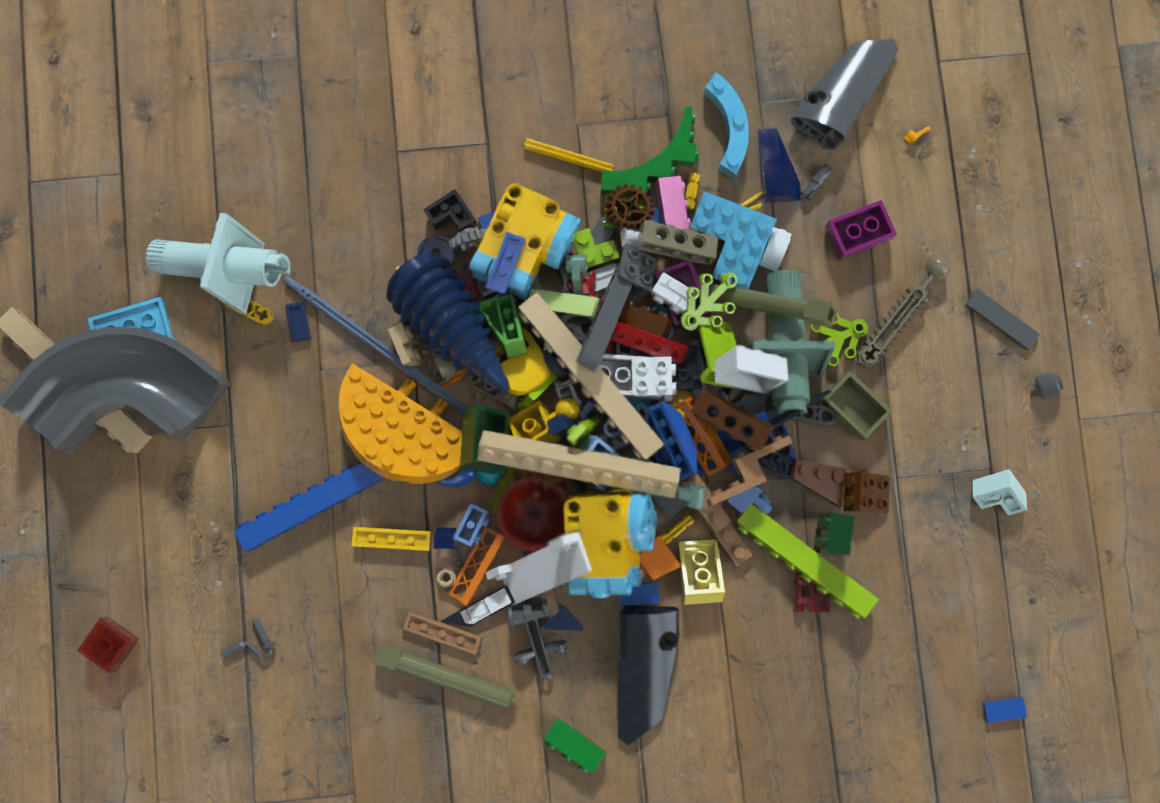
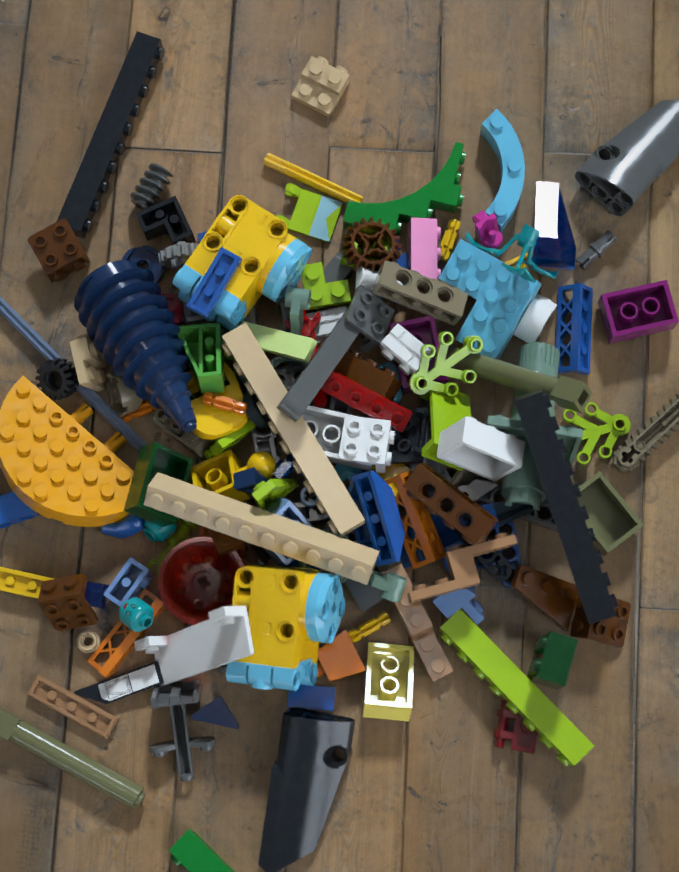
camera: 10 degrees right, 5 degrees down
none -> reddish brown bracket [28,219,90,283]
none -> black tyre [35,358,79,400]
none -> reddish brown bracket [37,573,98,631]
none -> black brick [57,31,165,238]
none -> teal head [119,597,154,632]
none -> dark grey piece [130,163,173,210]
none -> orange axle [202,392,247,415]
none -> lime flag [276,183,343,243]
none -> tan plate [291,56,350,117]
none -> teal plant [465,224,559,283]
none -> dark pink hips [472,211,503,248]
none -> black brick [514,389,618,624]
none -> blue fence [556,283,593,375]

